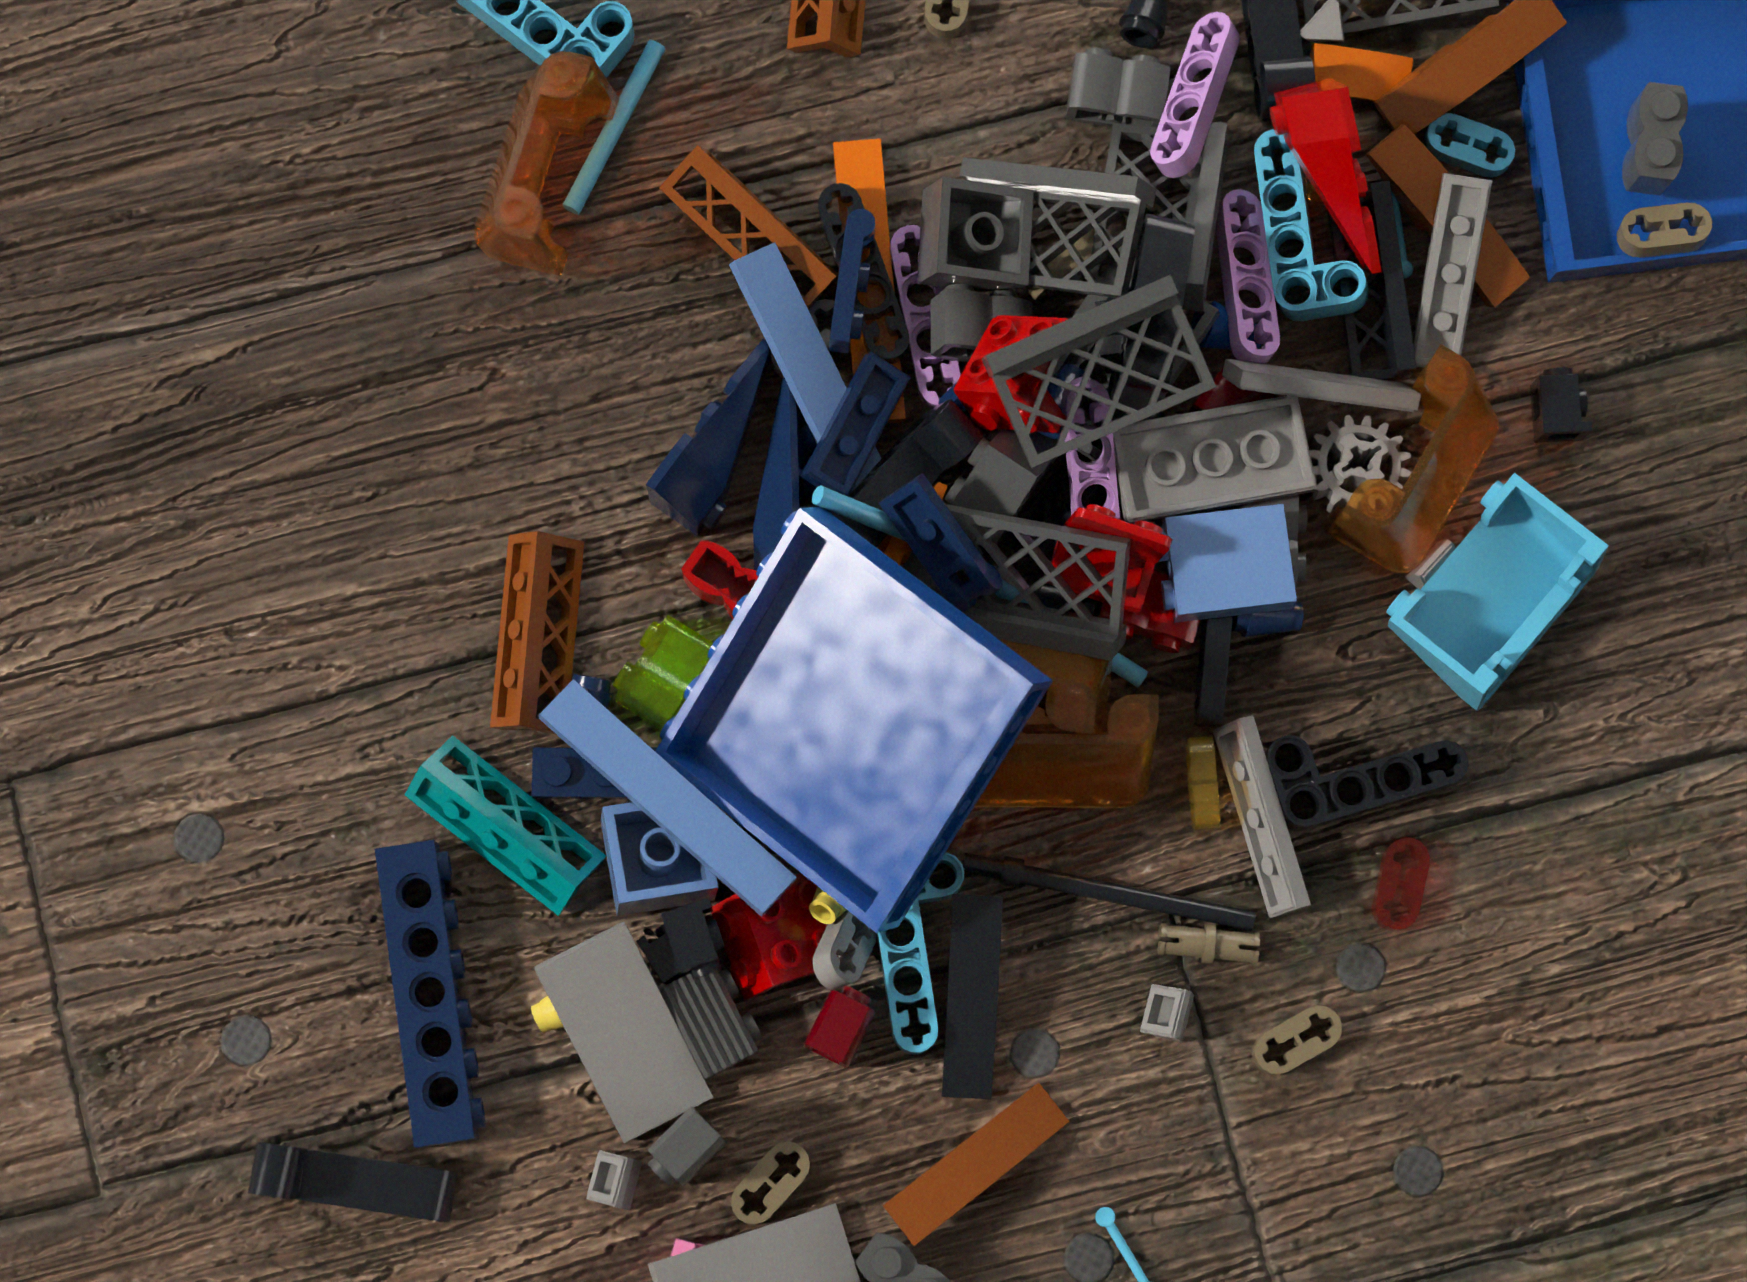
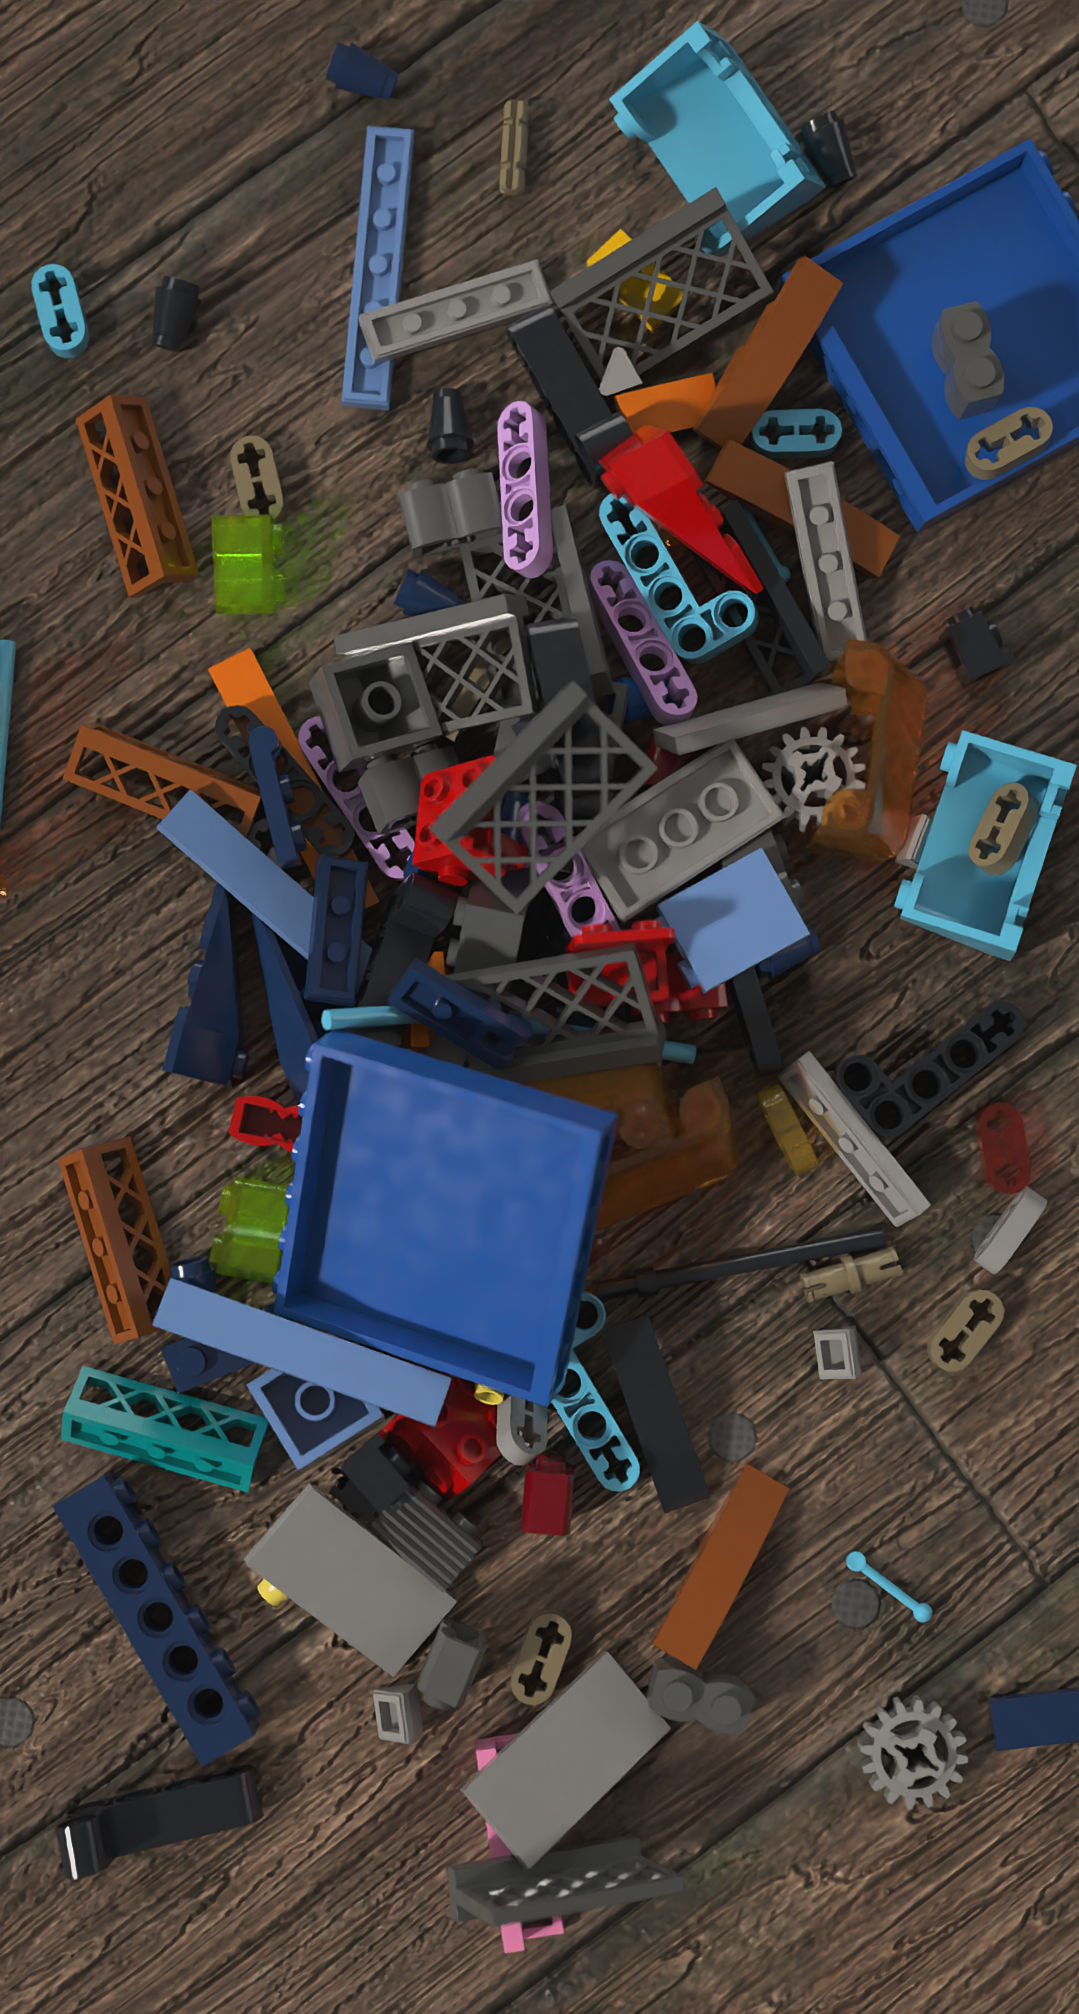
camera: 20 degrees left, 5 degrees up
none -> clear neon green brick [212,514,286,614]
none -> dark blue cone [393,569,468,616]
none -> dark tan beam [969,783,1039,876]
none -> light grey beam [973,1186,1048,1275]

